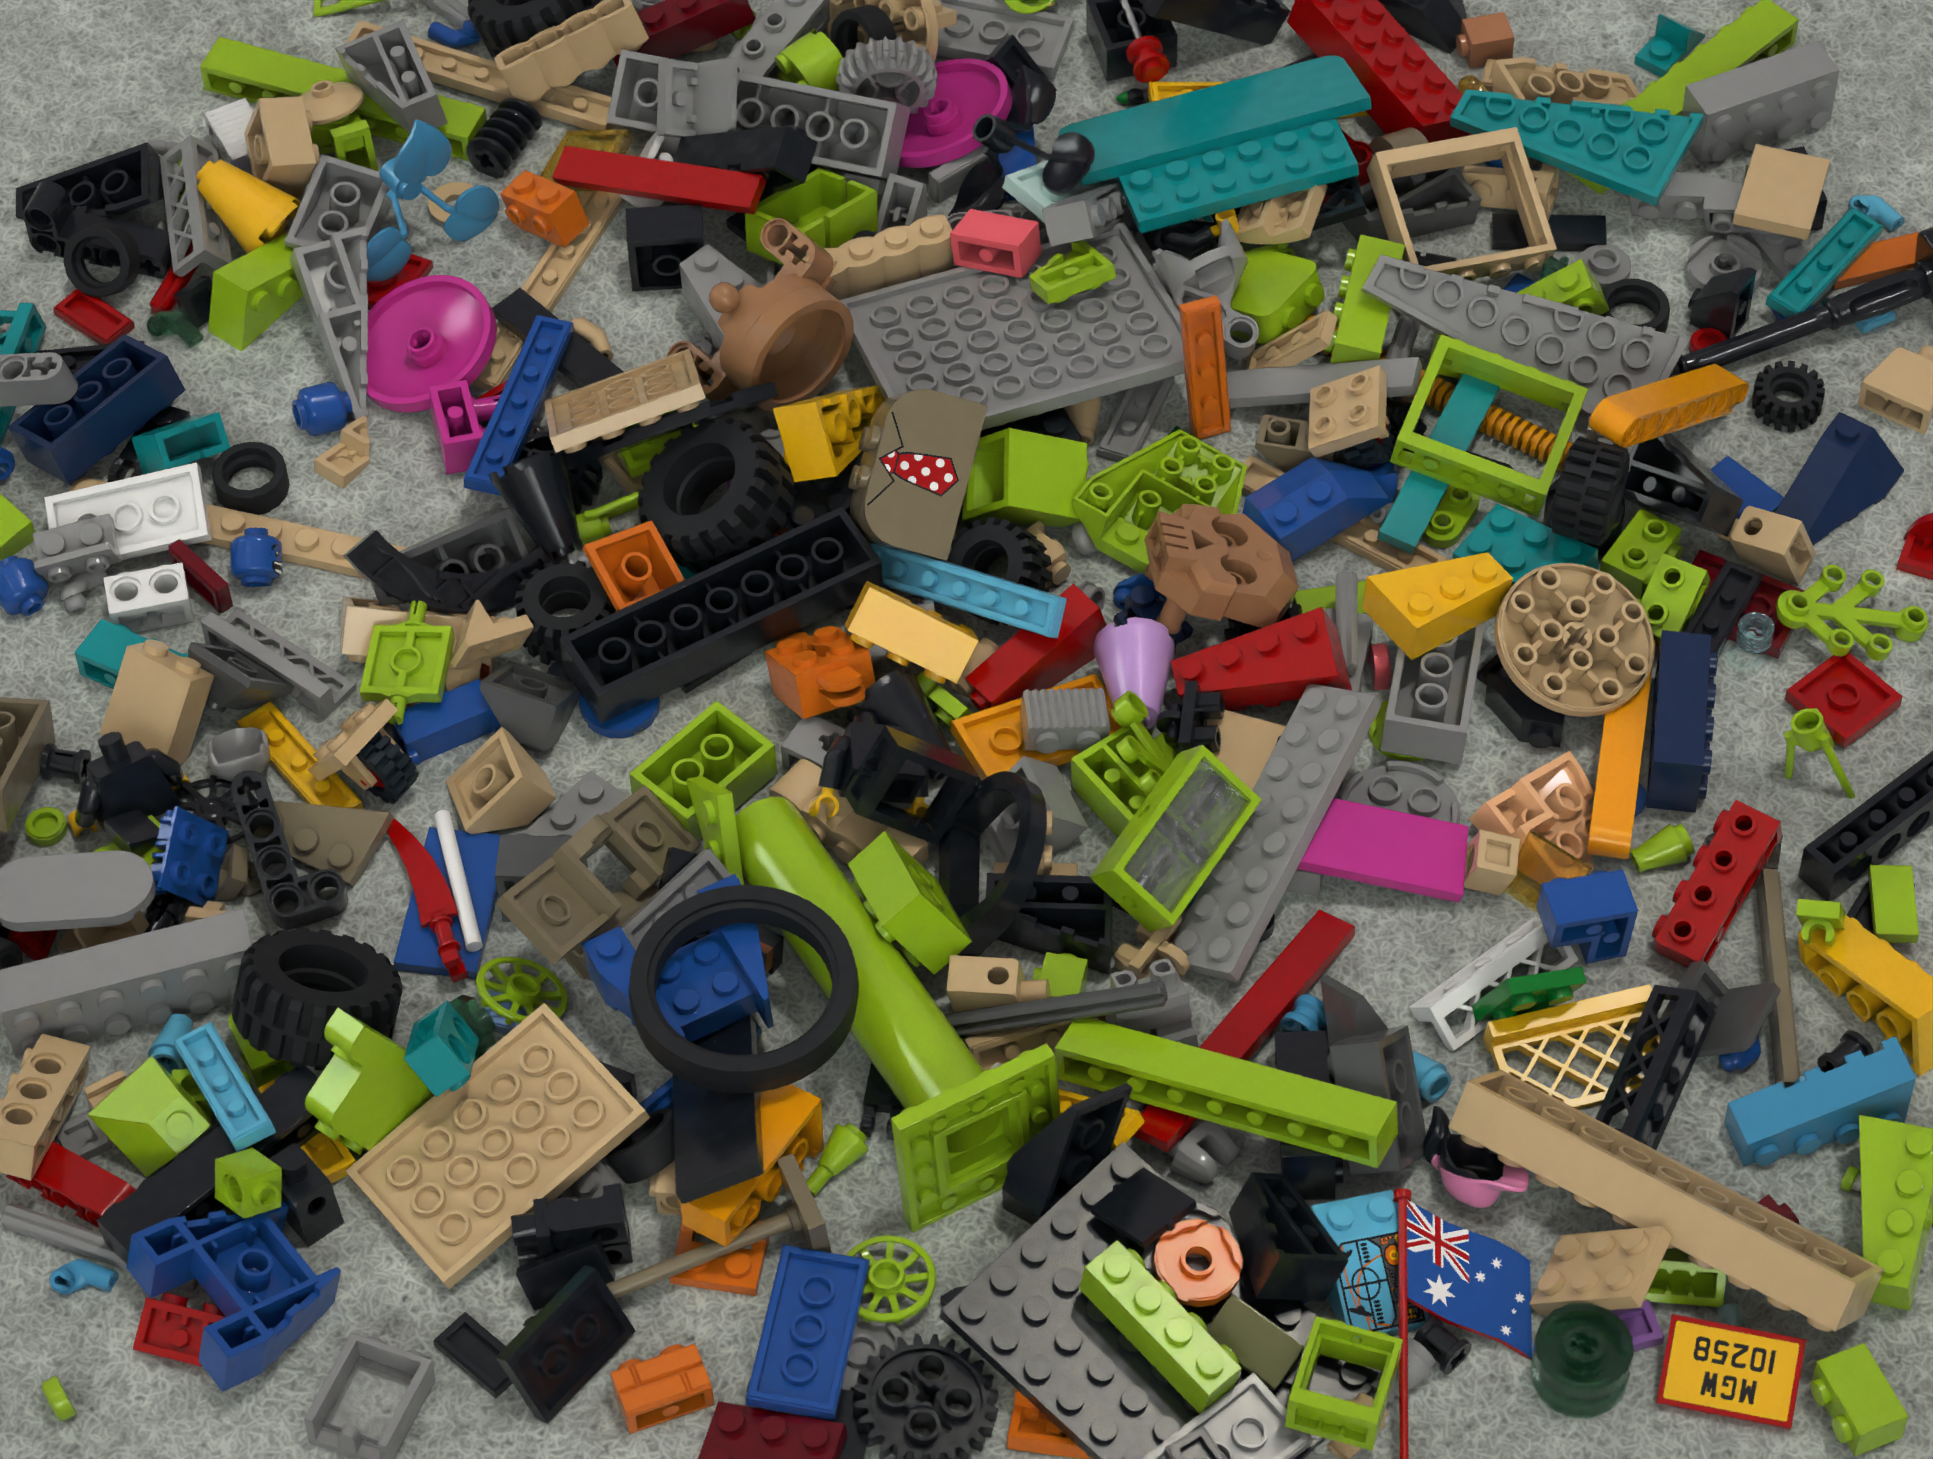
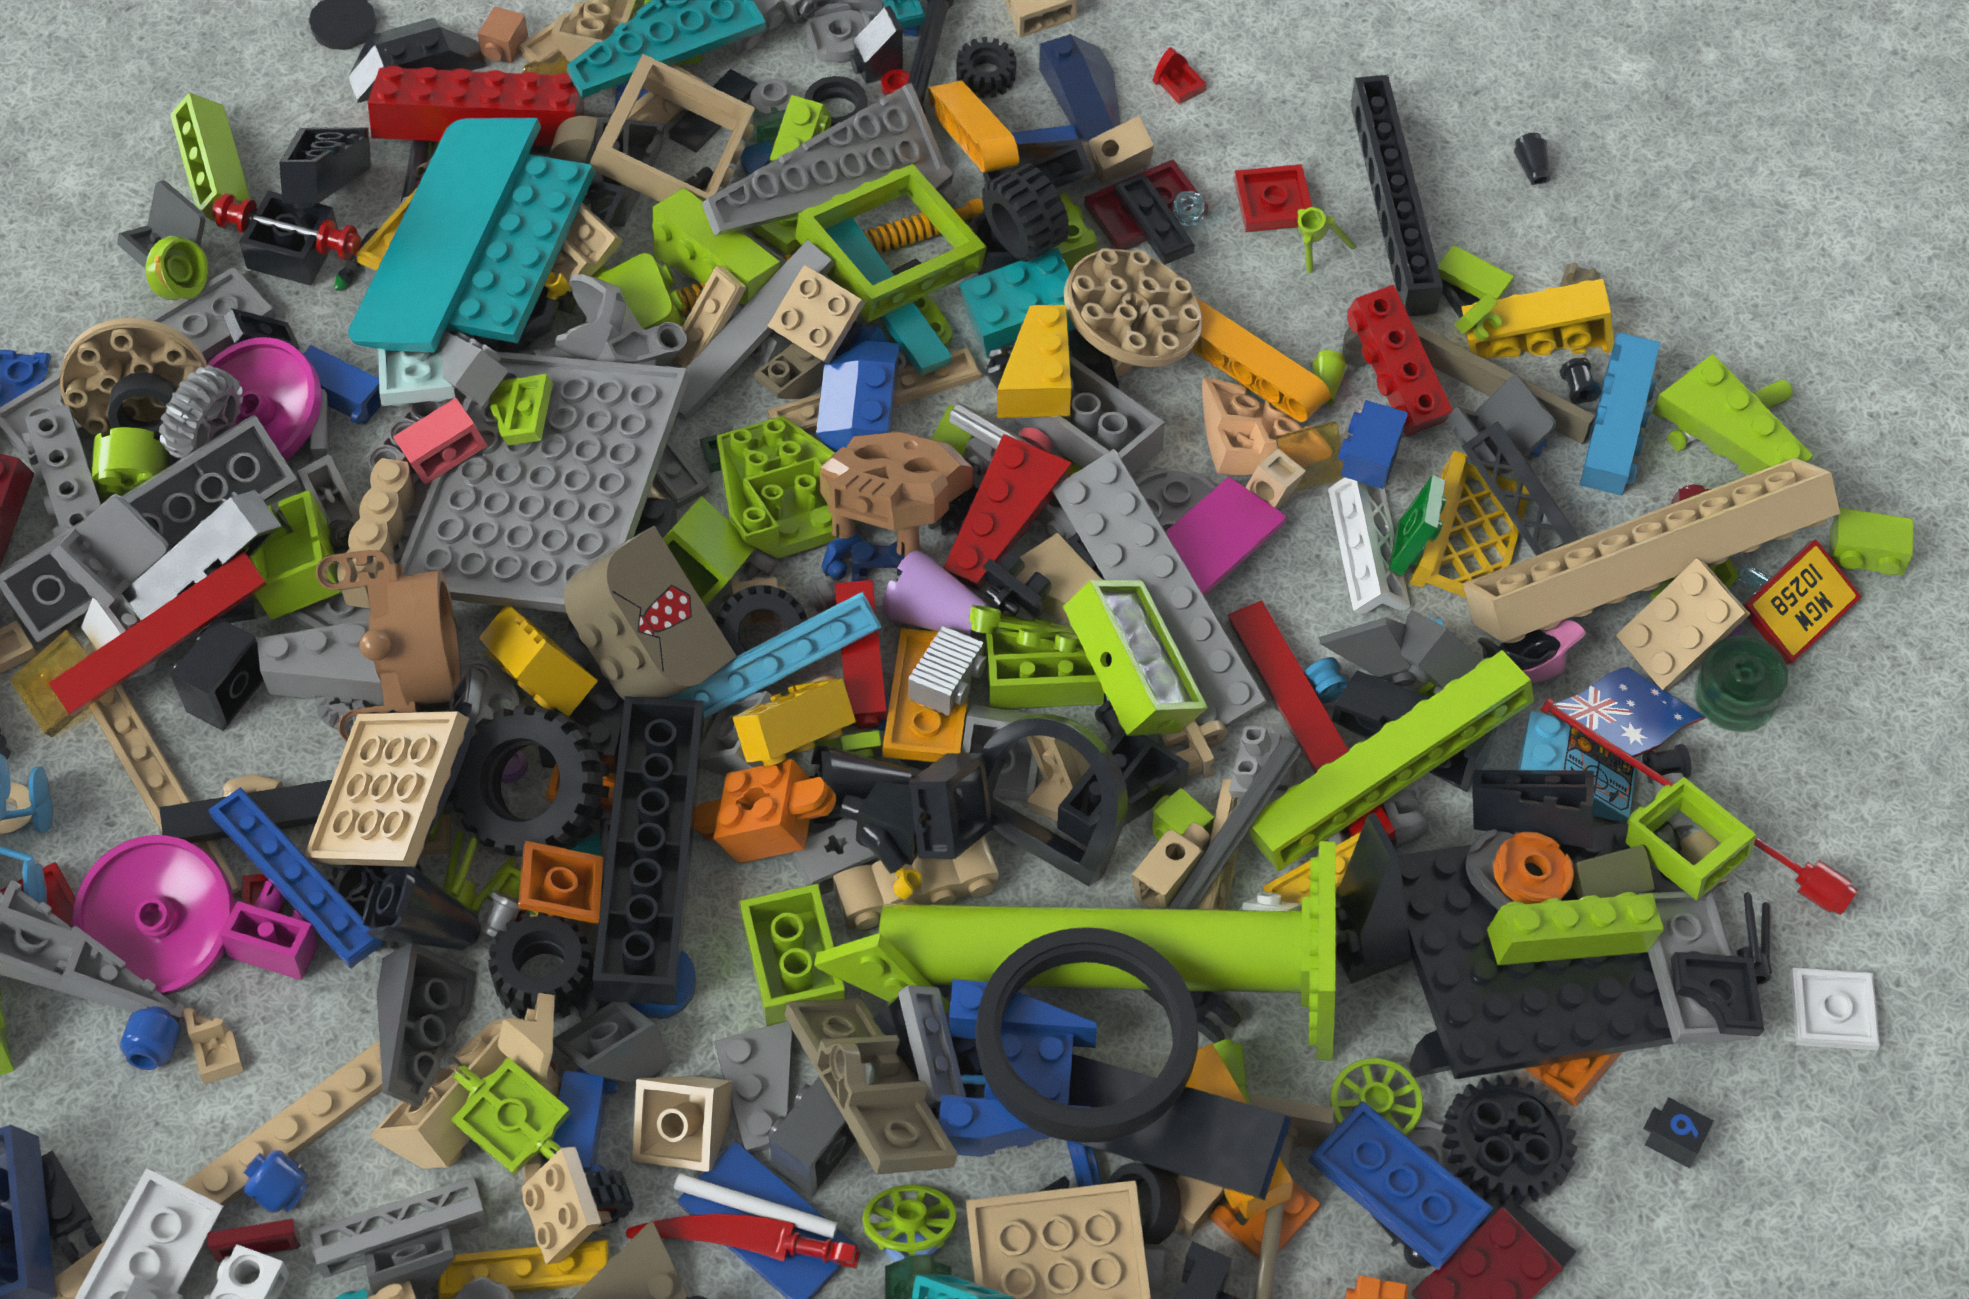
camera: 60 degrees left, 5 degrees up
teal brick [131,412,230,475] -> none
black tyre [212,442,290,515] -> none
black tile [343,530,555,614] -> none
orange brick [500,170,590,248] -> none
lime brick [848,831,972,975] -> none
black plant [948,65,1095,216] -> none
black piece [1090,1167,1197,1248] -> none
orange tile [1179,295,1231,439] -> none
black slope [1485,674,1566,748] -> none
lime brick [1636,553,1711,645] -> none
dark blue brick [1646,630,1718,813] -> none
lime plant [1776,565,1929,661] -> none

